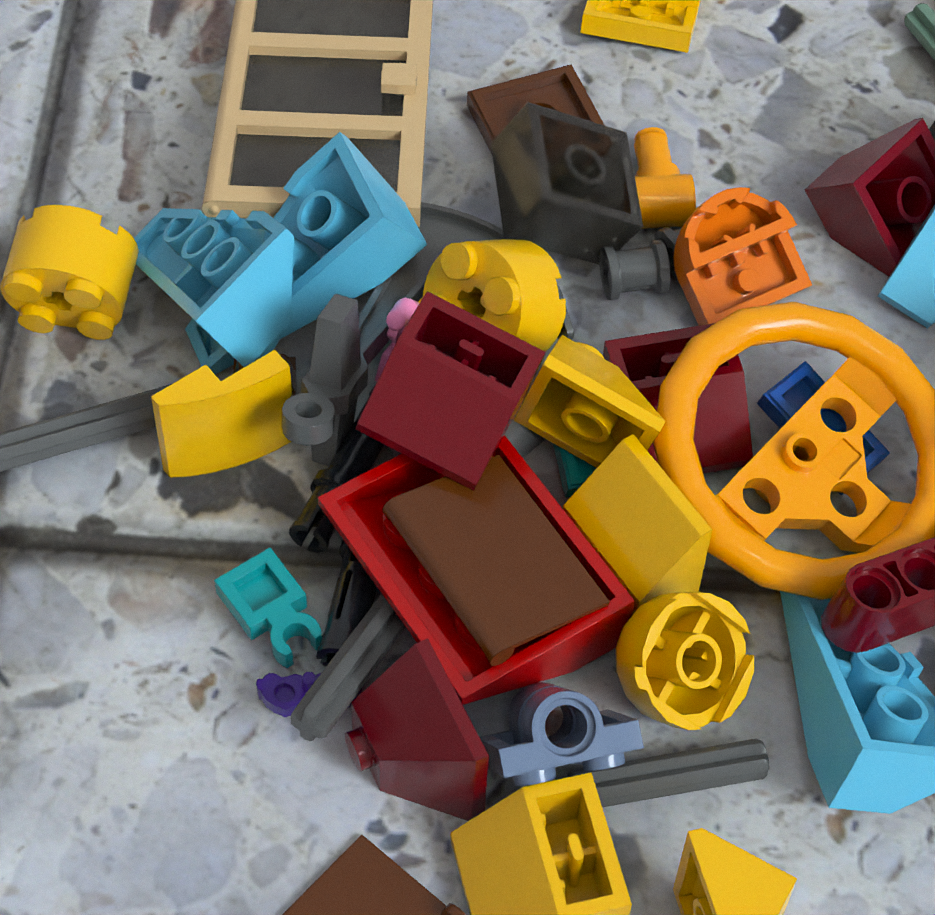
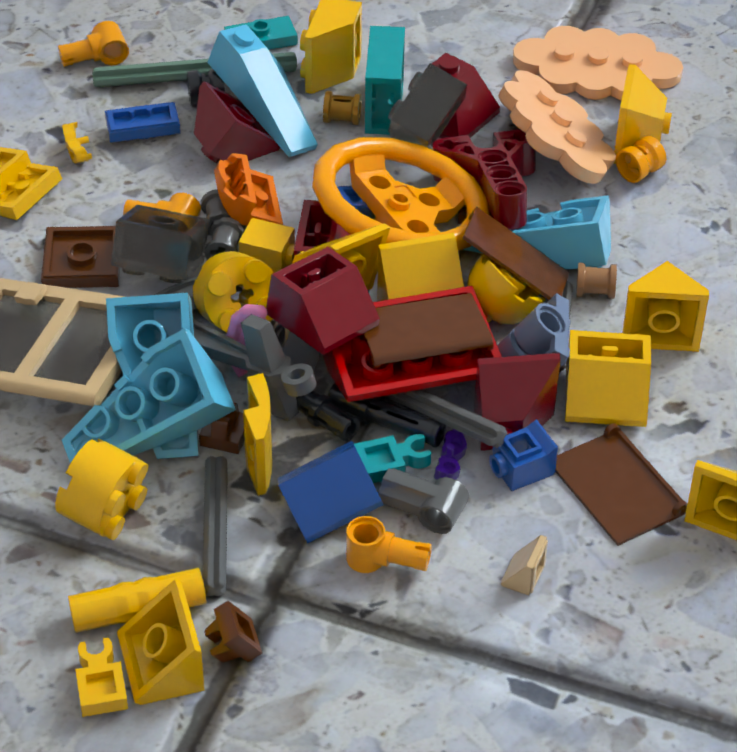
camera: 70 degrees left, 10 degrees down
none -> yellow piece [62,122,92,164]
none -> blue plate [105,102,181,143]
none -> yellow brick [238,218,295,273]
none -> blue slope [277,441,384,543]
none -> light orange pin [346,516,432,573]
none -> dark grey piece [378,468,469,534]
none -> reddish brown piece [462,207,569,300]
none -> blue window [489,419,558,491]
none -> tan slope [501,535,548,595]
none -> medium nougat bush [576,262,617,299]

